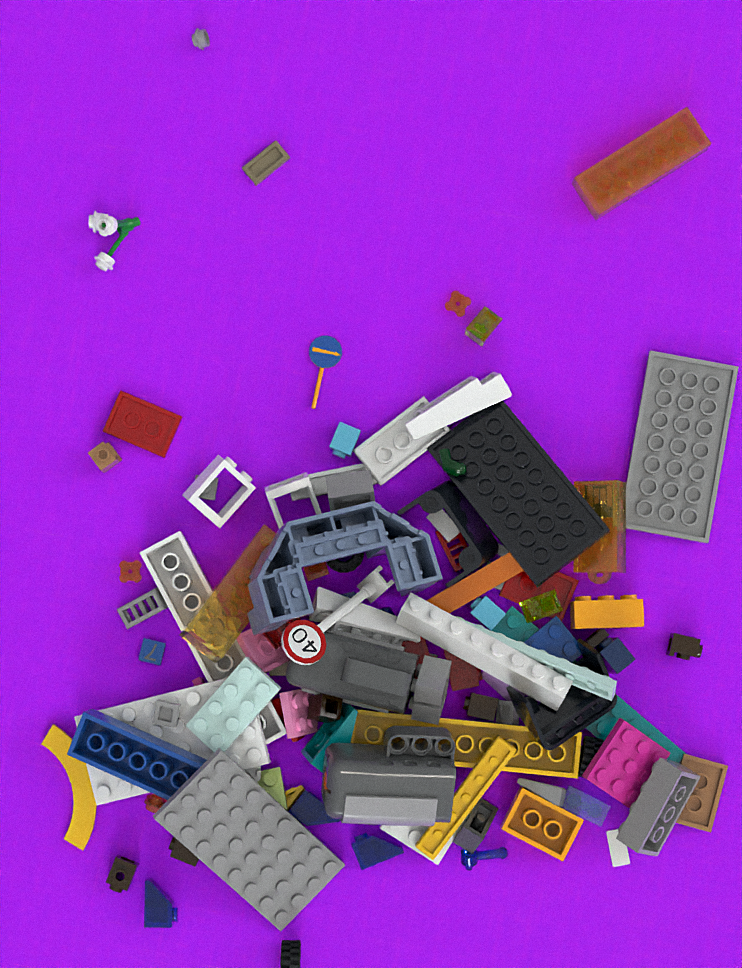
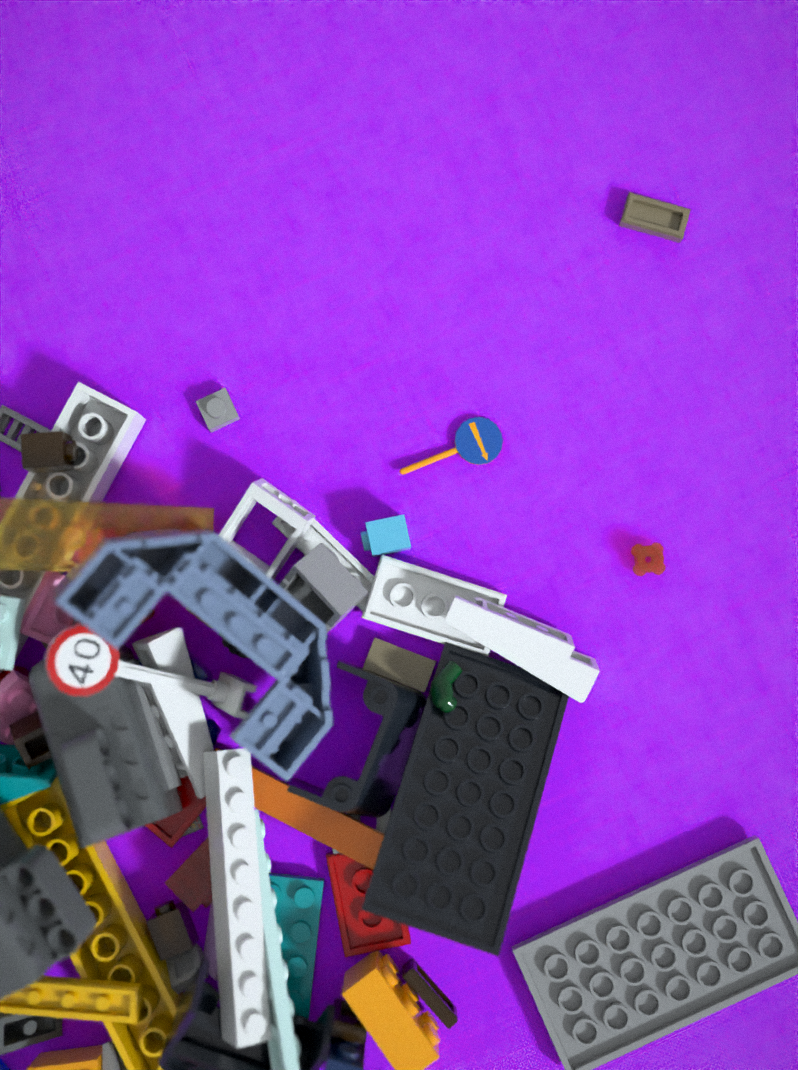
camera: 55 degrees right, 0 degrees up
medium nougat window [88,442,122,473] -> none
white plant [89,211,140,272] -> none
red tile [103,390,183,458] -> none
clear orange plate [119,560,142,583] -> none
white window [182,455,256,528] -> none
light grey plate [192,28,210,50] -> none
light grey piece [408,655,452,725] -> none
white sticker [426,509,460,542] -> none
red slope [435,531,468,573] -> none
clear neon green slope [465,306,503,347] -> none
medium azure brick [470,596,506,631] -> none
clear neon green slope [519,589,563,623] -> none
blue plate [524,616,582,663] -> none
clear yellow piece [574,480,626,584] -> none
none -> dark brown brick [21,431,78,473]
none -> dark tan tile [363,637,436,693]
none -> dark brown tile [402,958,458,1029]

